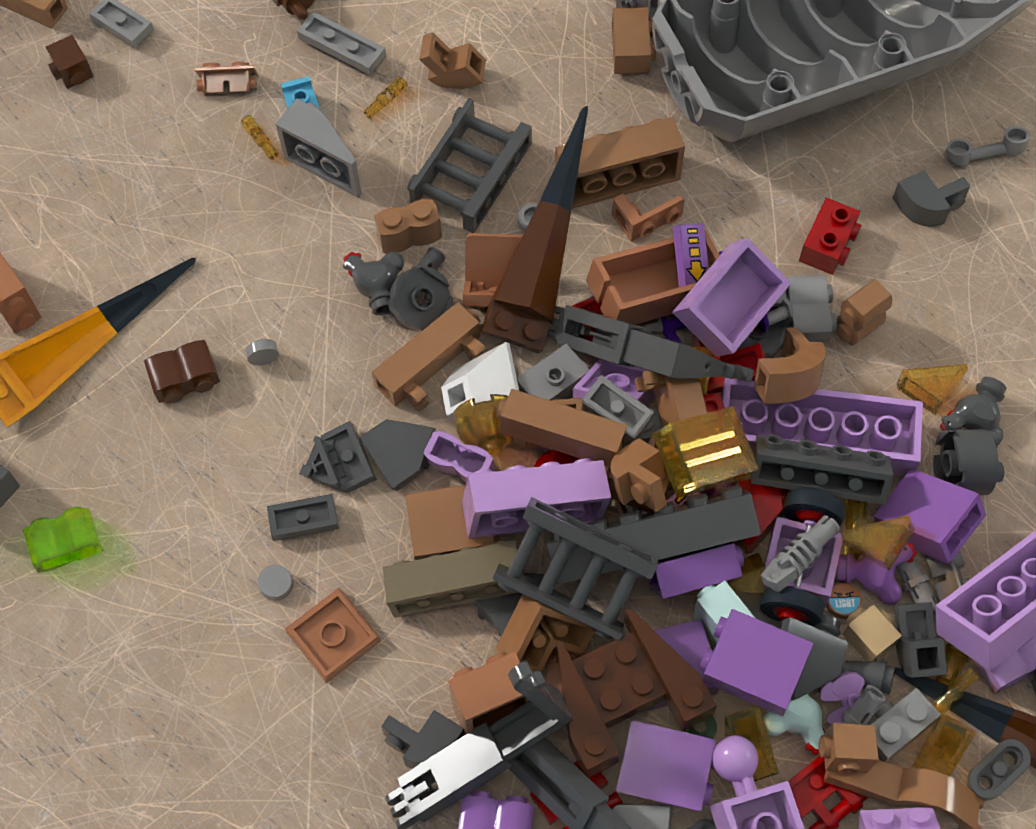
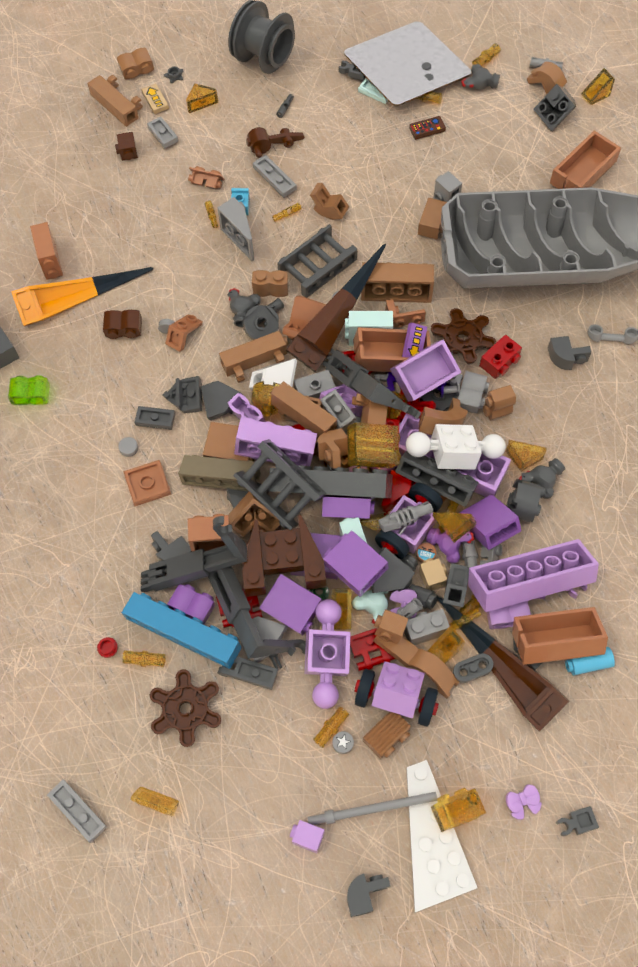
camera: 20 degrees right, 0 degrees up
none -> nougat bracket [165,314,203,352]
none -> light aqua brick [345,311,393,346]
none -> white brick [406,424,506,470]
none -> reddish brown plate [430,308,496,364]

